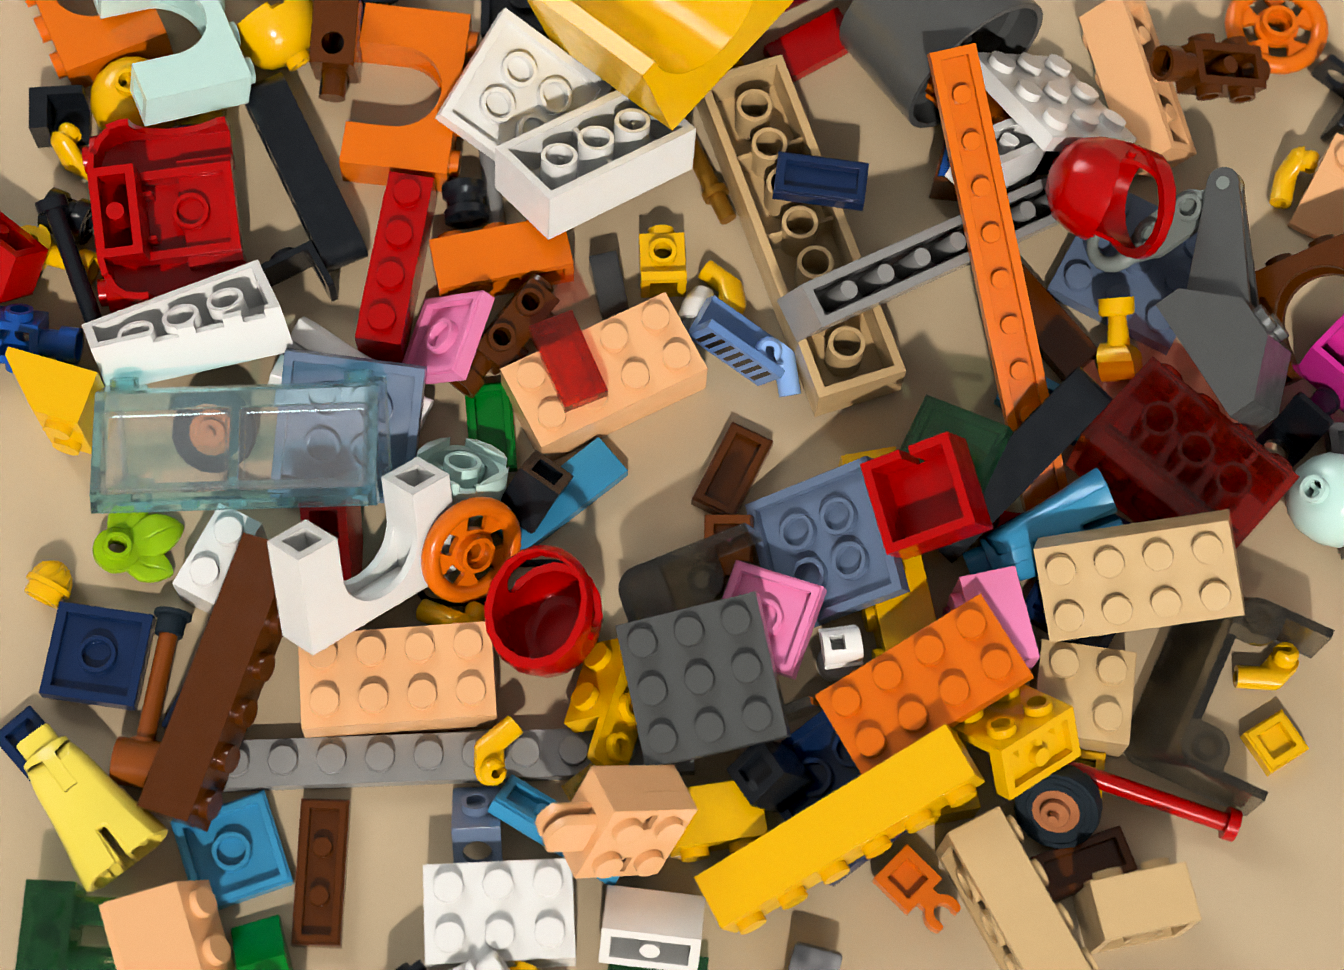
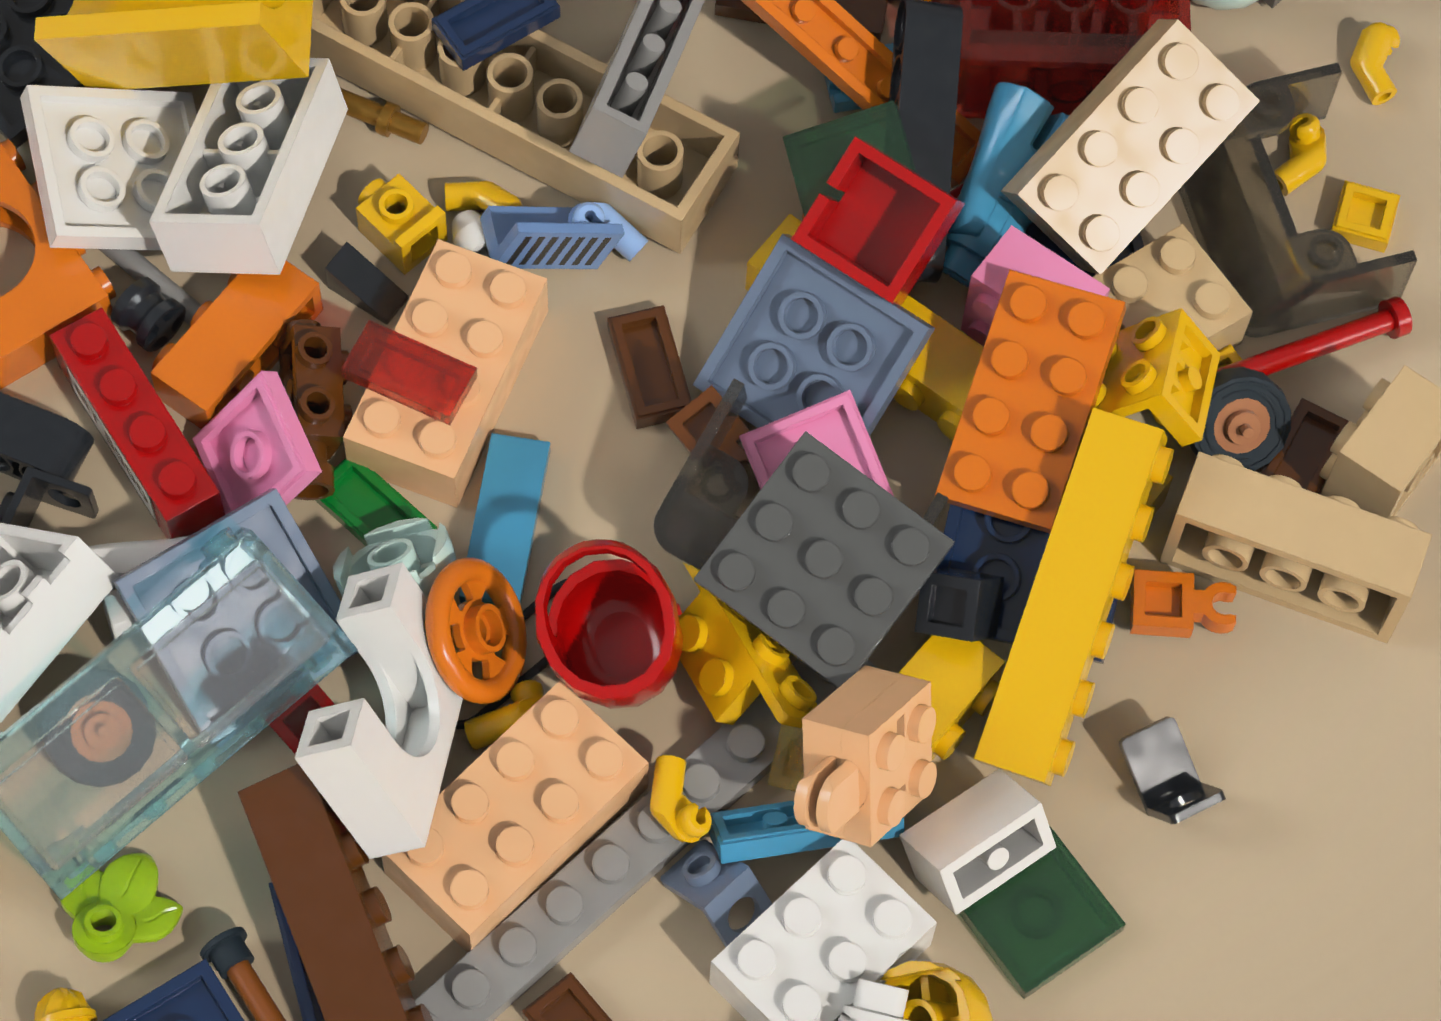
camera: 40 degrees left, 5 degrees down
white brick [172,503,268,615] -> none
black panel [501,450,574,533] -> none
white leg [816,624,863,682] -> none

